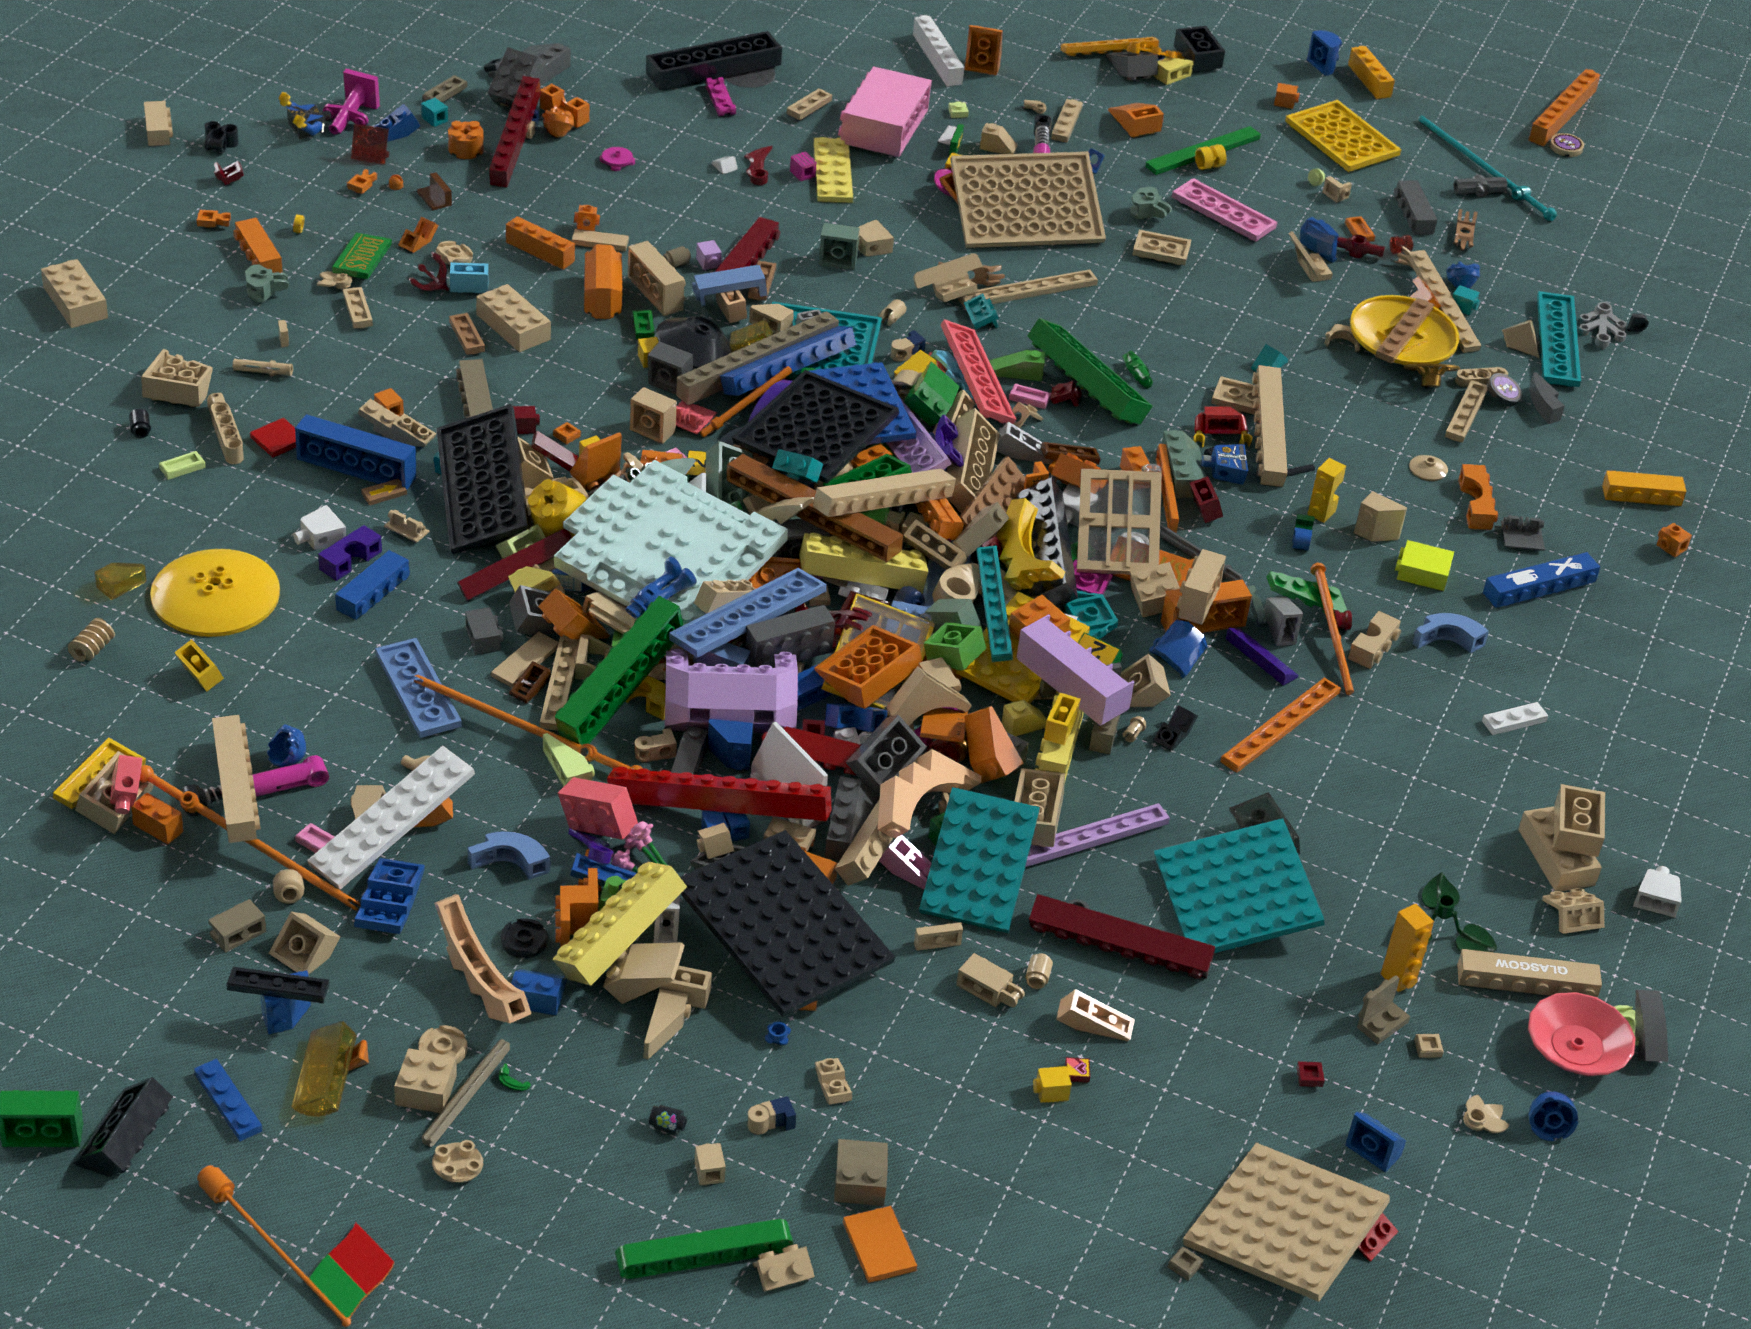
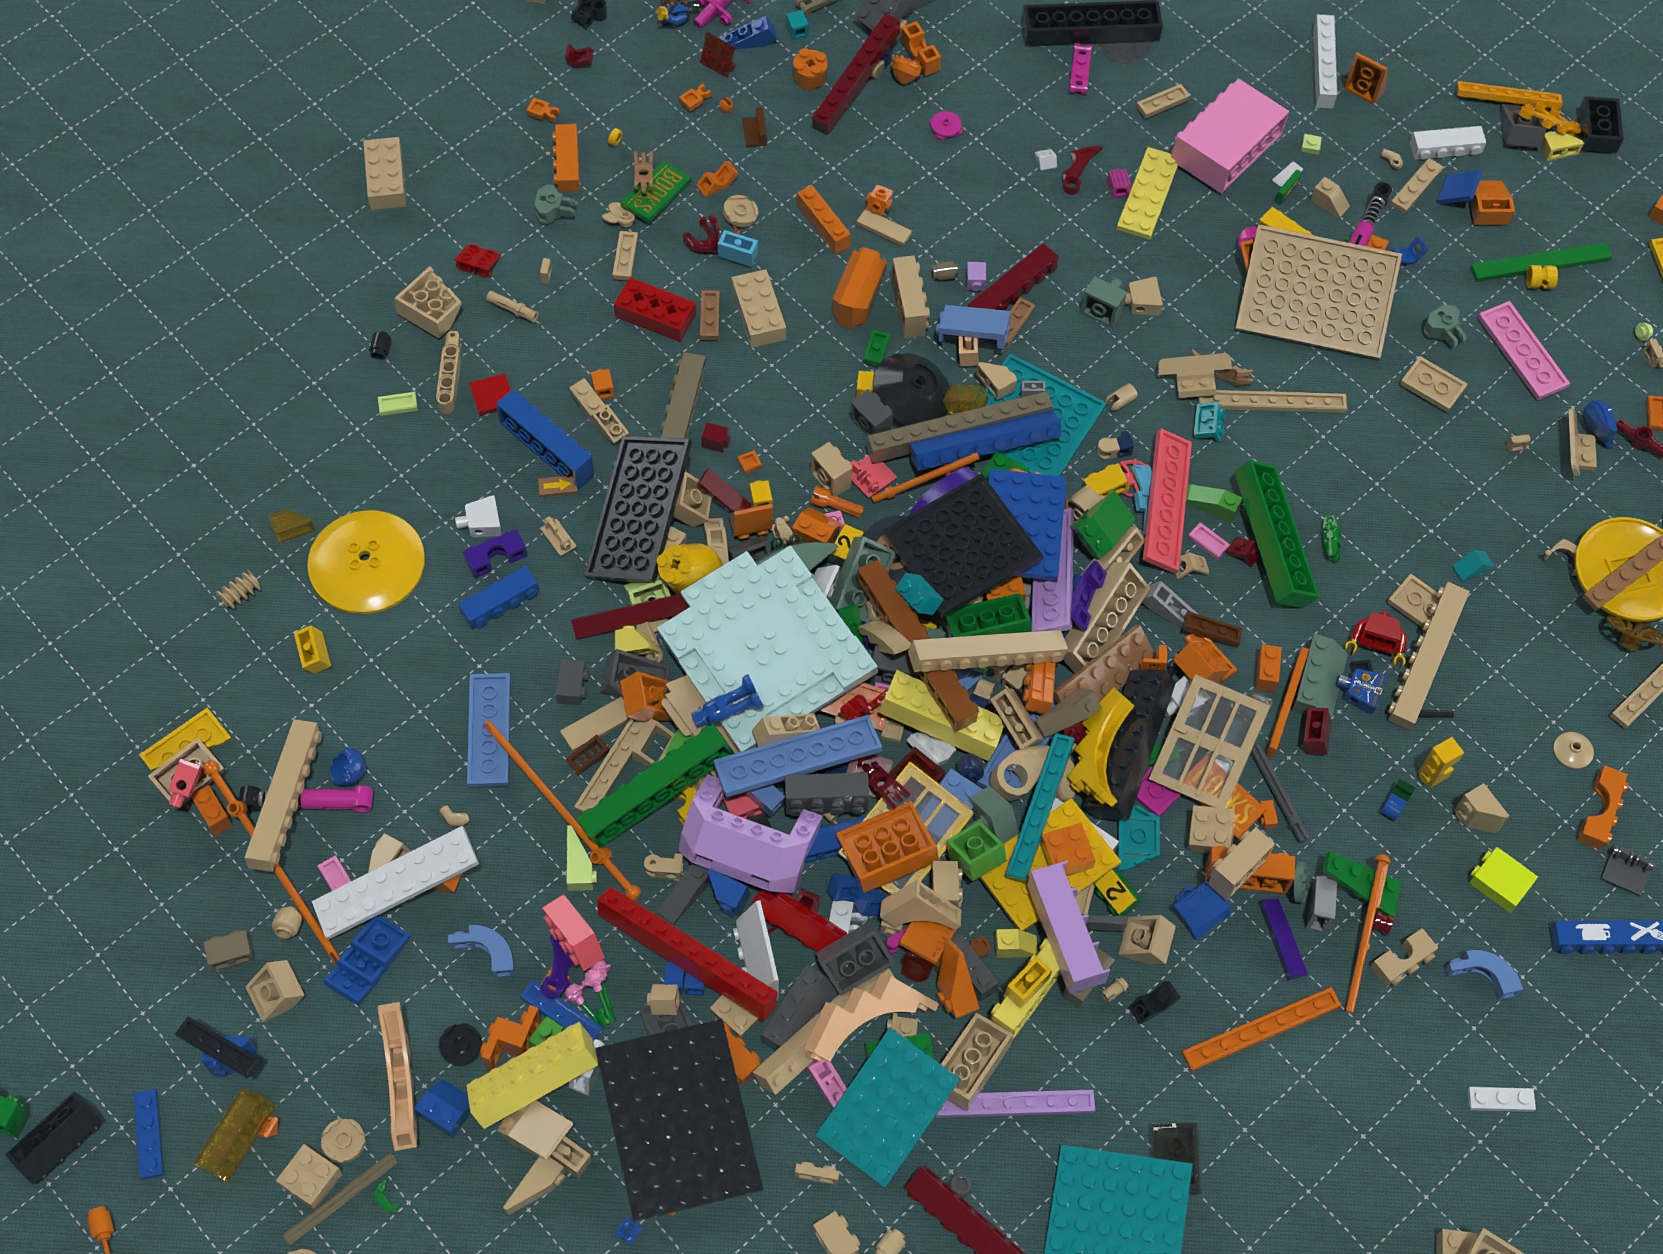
camera: 25 degrees right, 20 degrees up
none -> red hinge [454,244,502,277]
none -> red brick [614,277,696,343]
none -> medium nougat piece [634,151,653,193]
none -> orange piece [810,485,864,517]
none -> red hinge [840,689,887,721]
none -> white brick [1409,126,1486,160]
none -> blue tile [1438,170,1482,204]
none -> tan tile [1506,434,1531,452]

